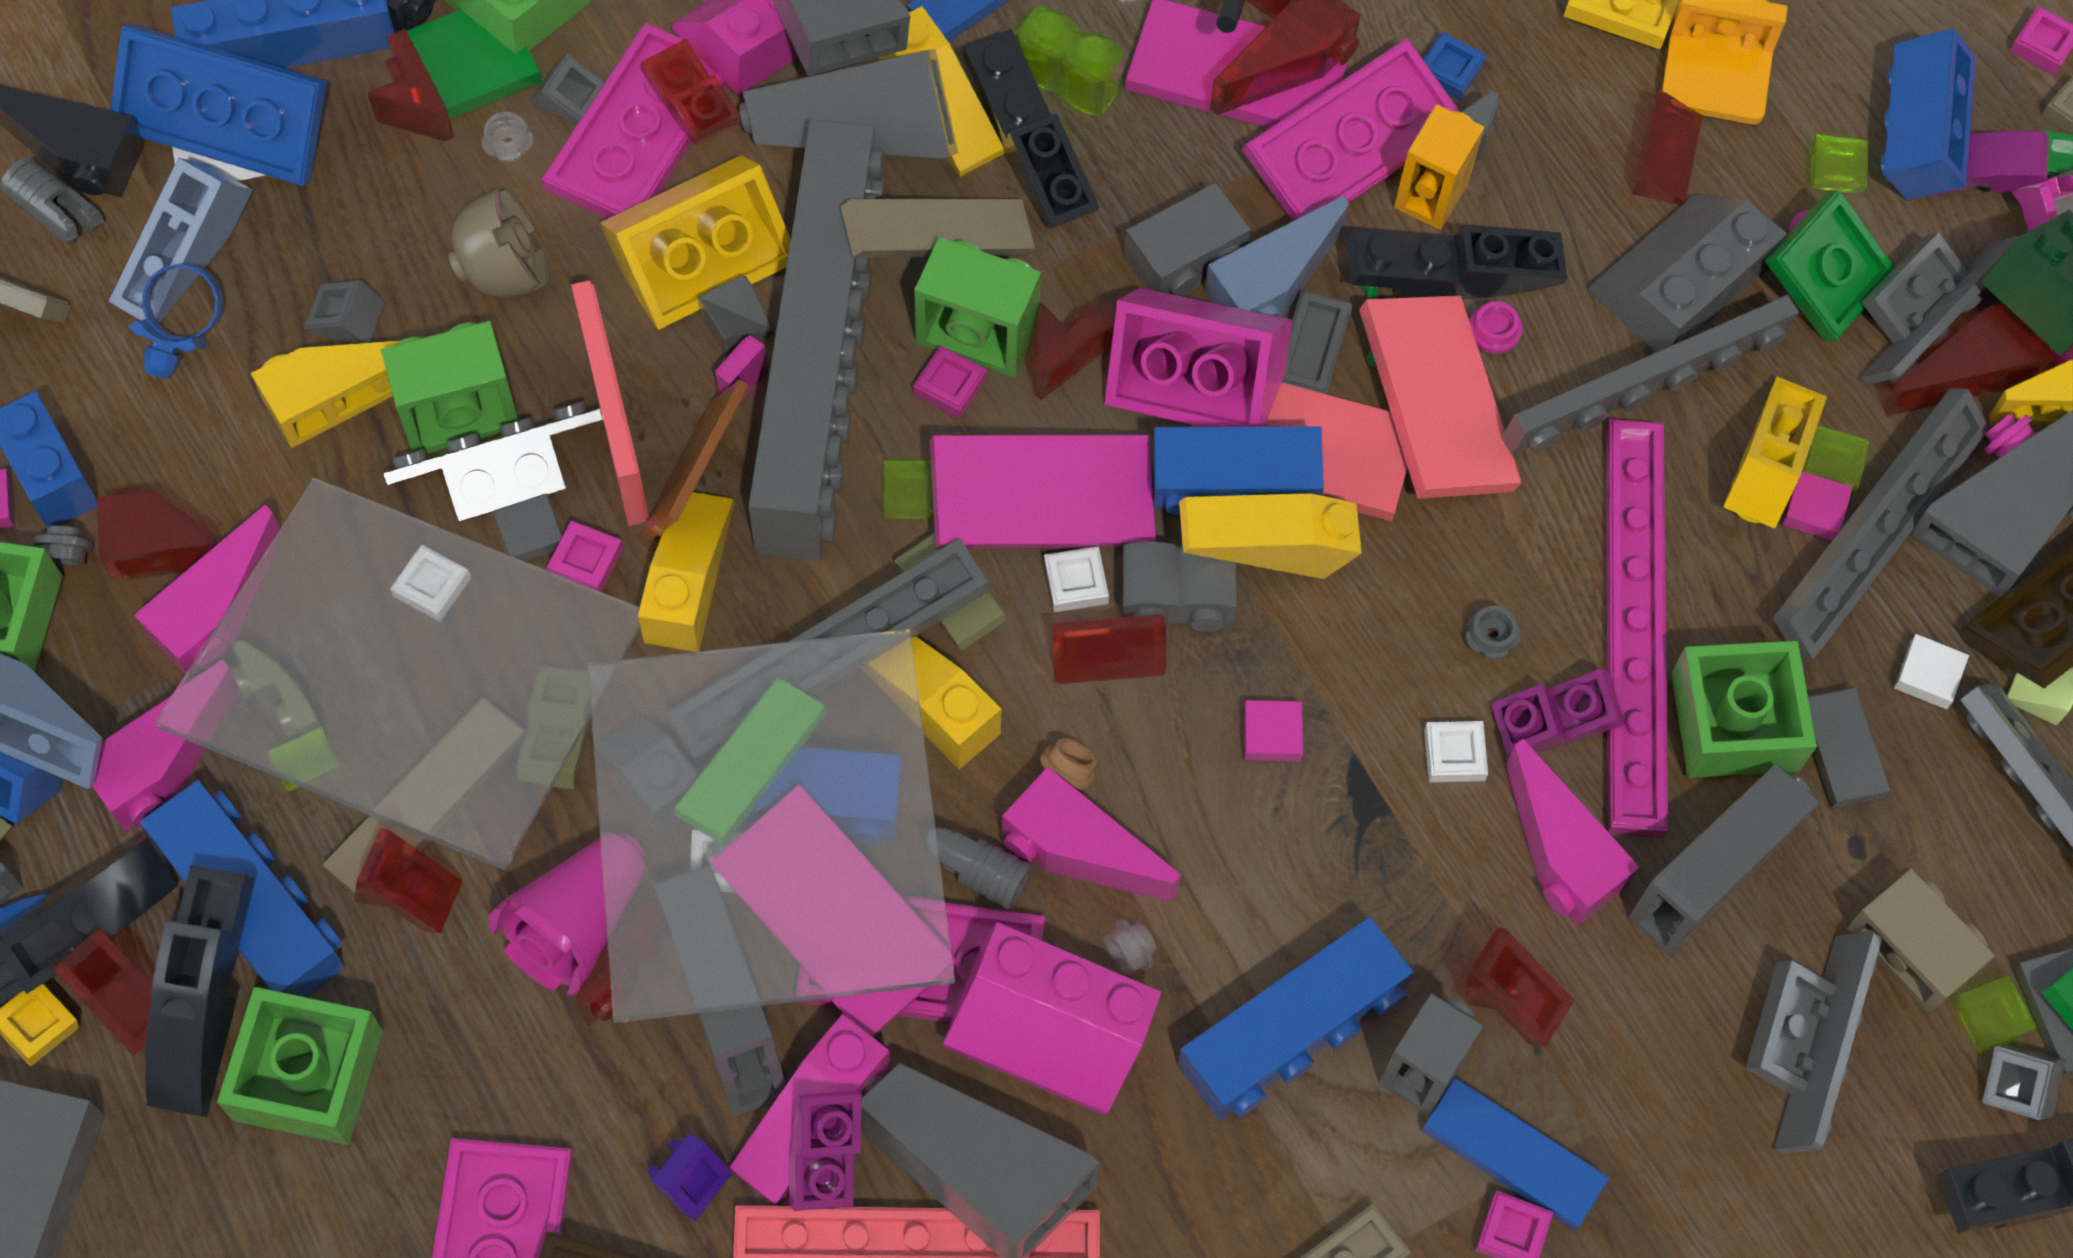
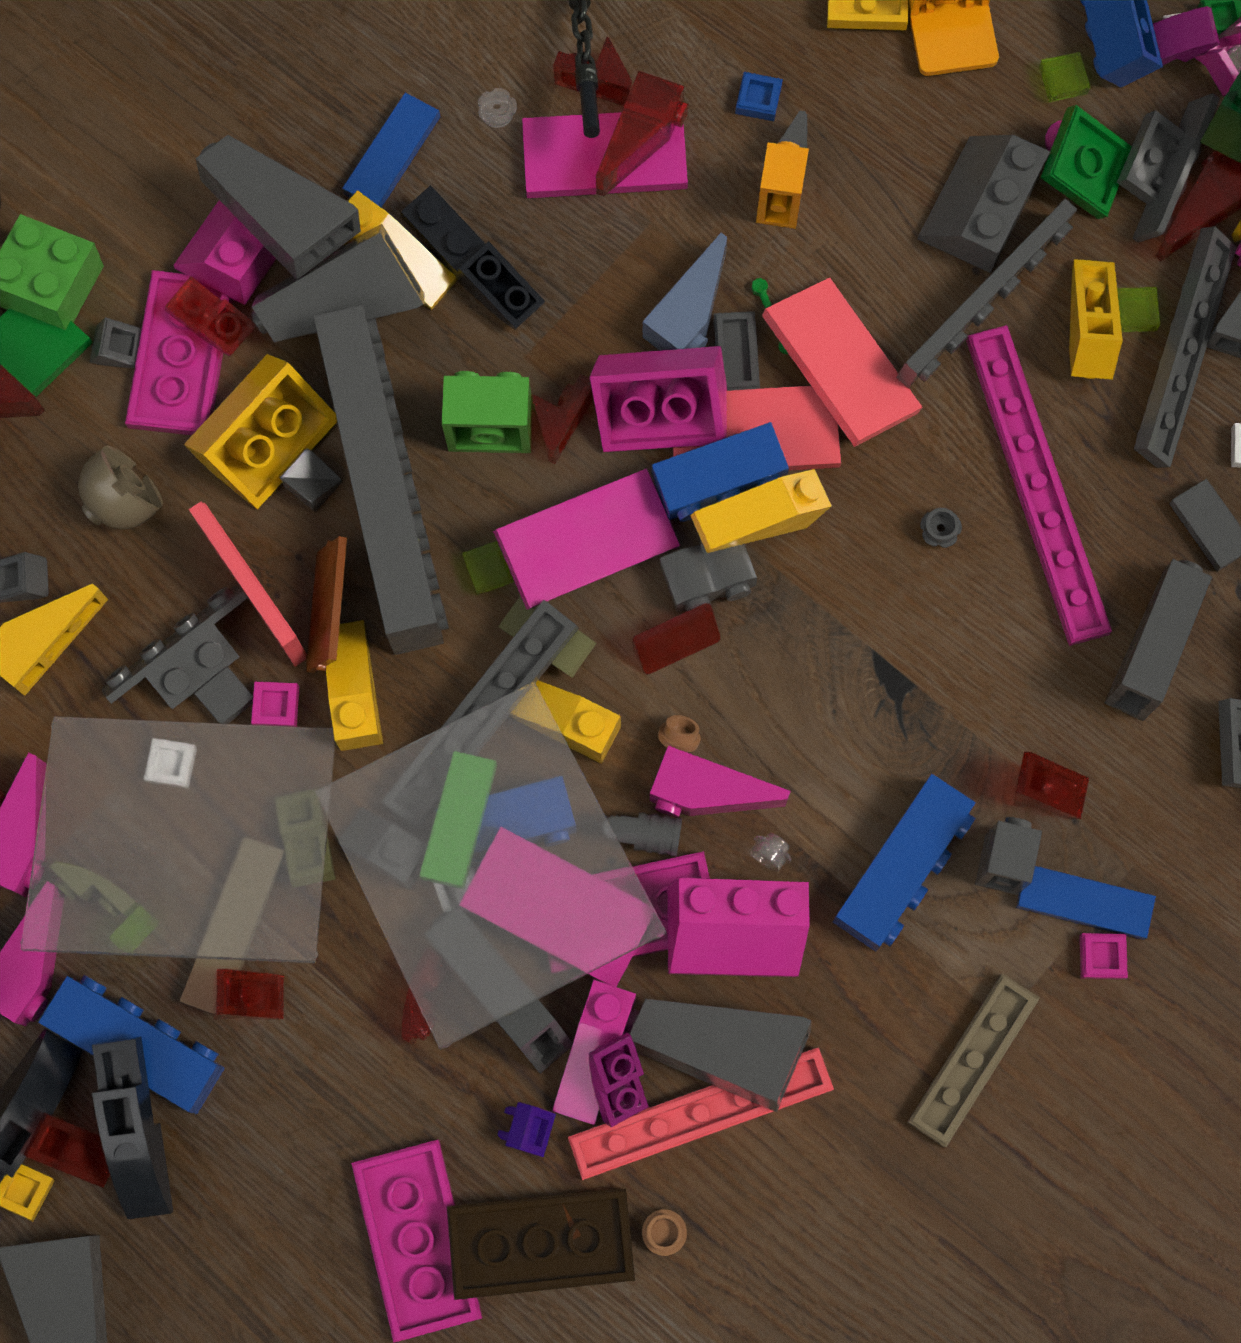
camera: 15 degrees left, 10 degrees up
bright green brick [217,987,383,1145] -> none
bright green brick [381,321,518,454] -> none
clear plate [481,112,534,162] -> none
dark pink cone [488,834,647,995] -> none
dark pink tile [715,335,768,402] -> none
dark tan tile [840,199,1035,258] -> none
dark pink tile [913,345,987,420] -> none
clear neon green brick [1016,6,1124,116] -> none
white tile [1044,546,1109,613] -> none
dark grey brick [1124,182,1251,297] -> none
dark pink tile [1242,38,1460,222] -> none
dark pink tile [1244,700,1303,762] -> none
black slope [1347,225,1568,299] -> none
white tile [1424,721,1488,782] -> none
dark pink plate [1470,301,1522,354] -> none
magenta slope [1491,668,1625,756] -> none
dark pink slope [1505,739,1640,926] -> none
clear red slope [1633,90,1702,206] -> none
bright green brick [1671,641,1817,778] -> none
dark pink tile [1782,471,1853,541] -> none

